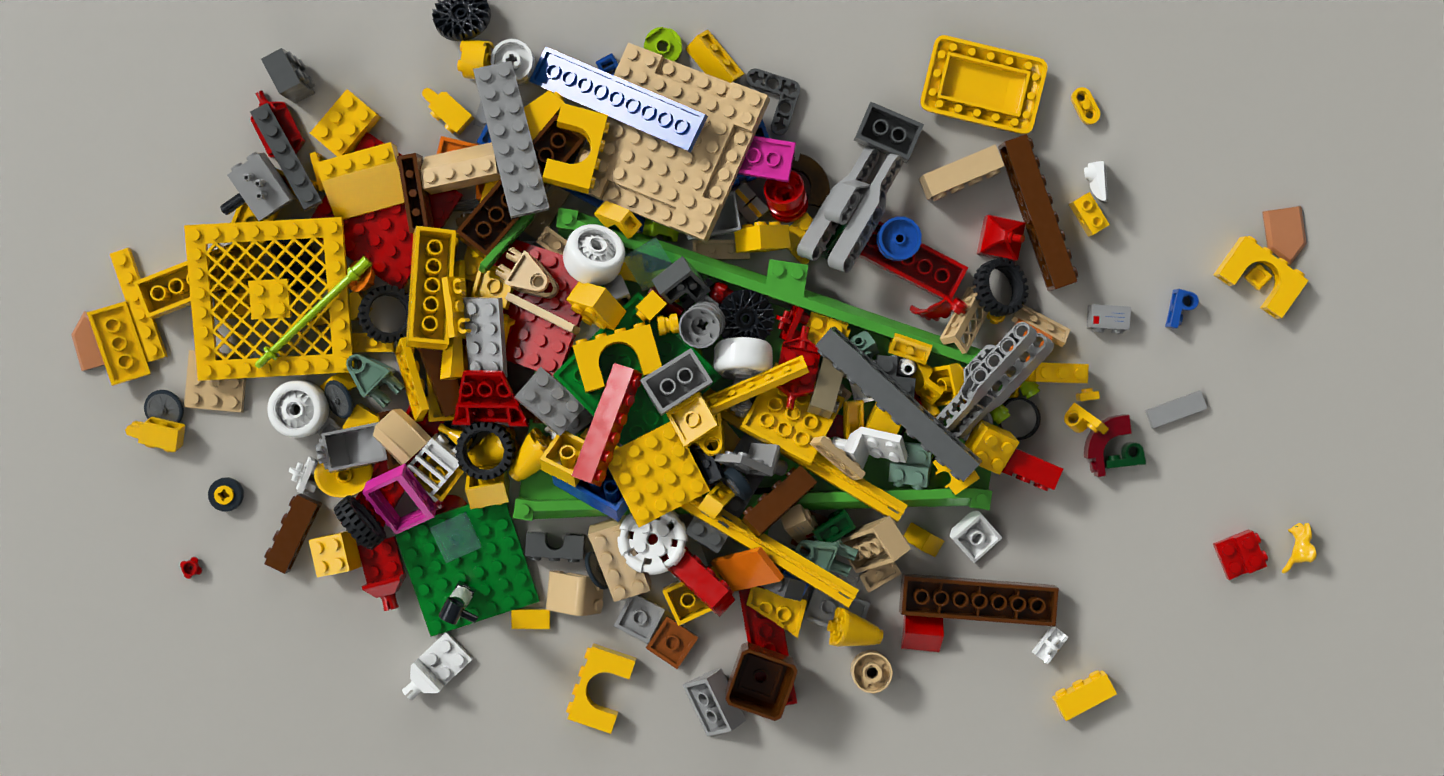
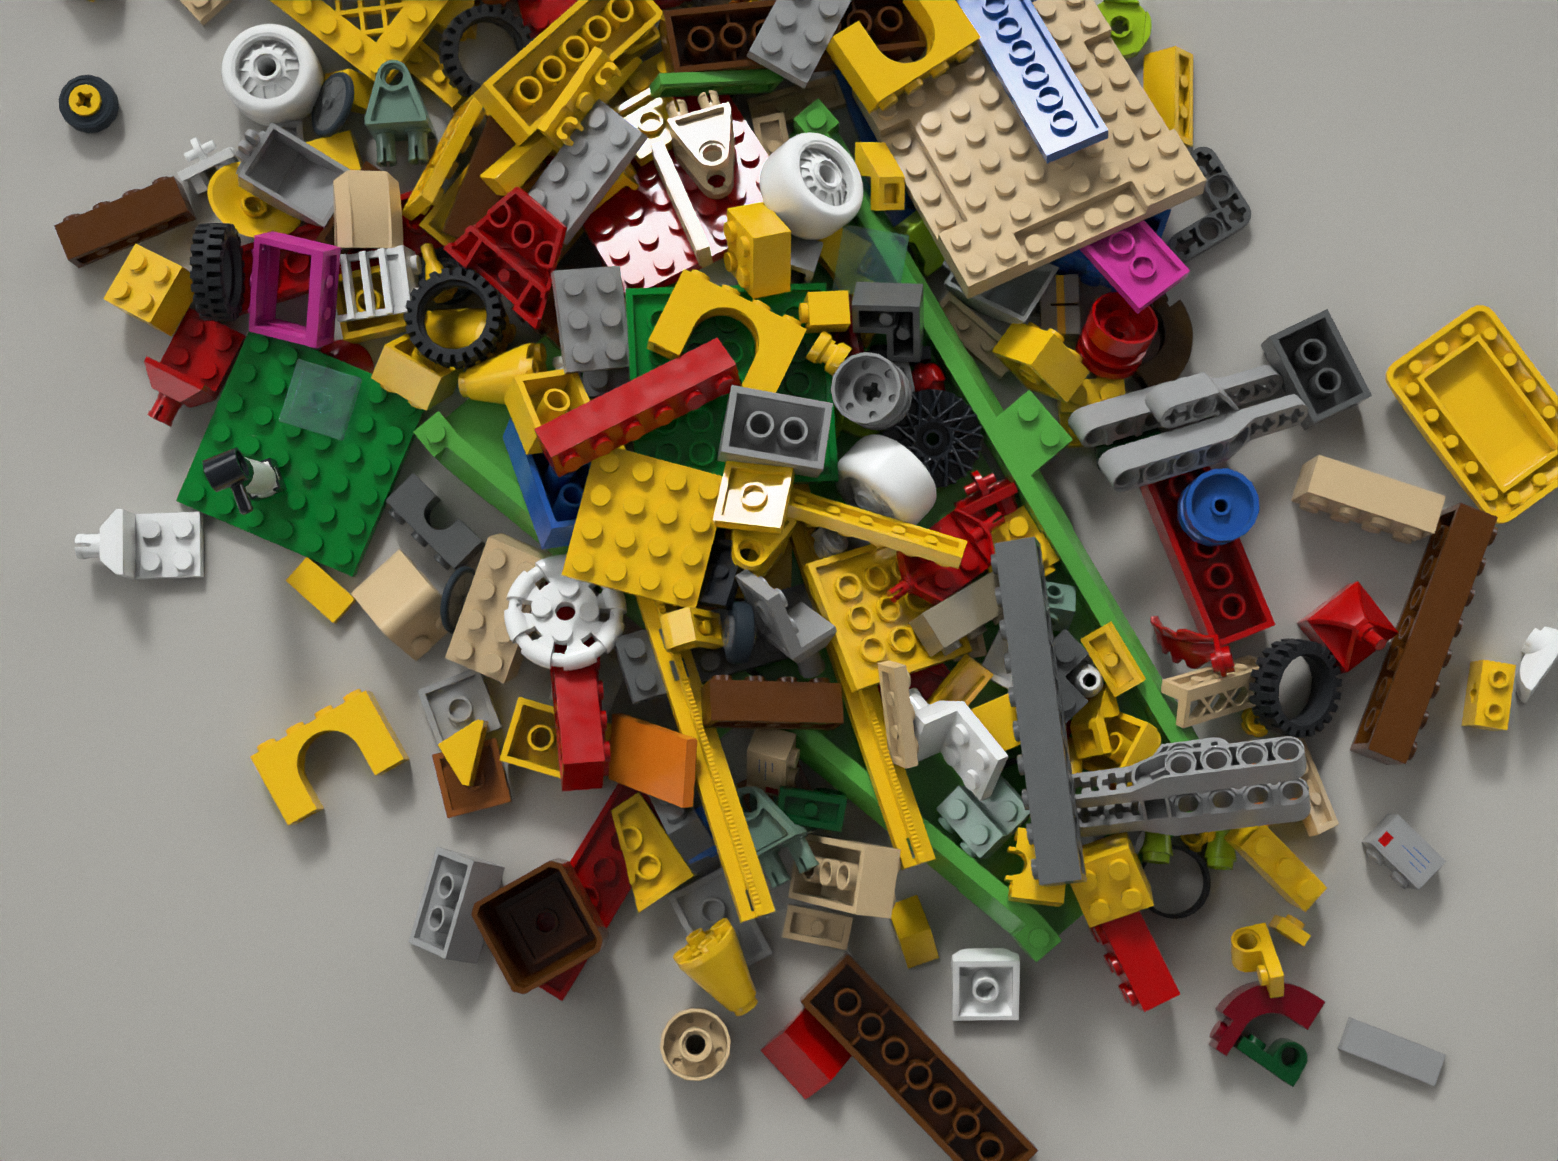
camera: 45 degrees right, 5 degrees down
blue plate [1165,289,1199,329] -> none
none -> yellow slope [437,719,489,786]

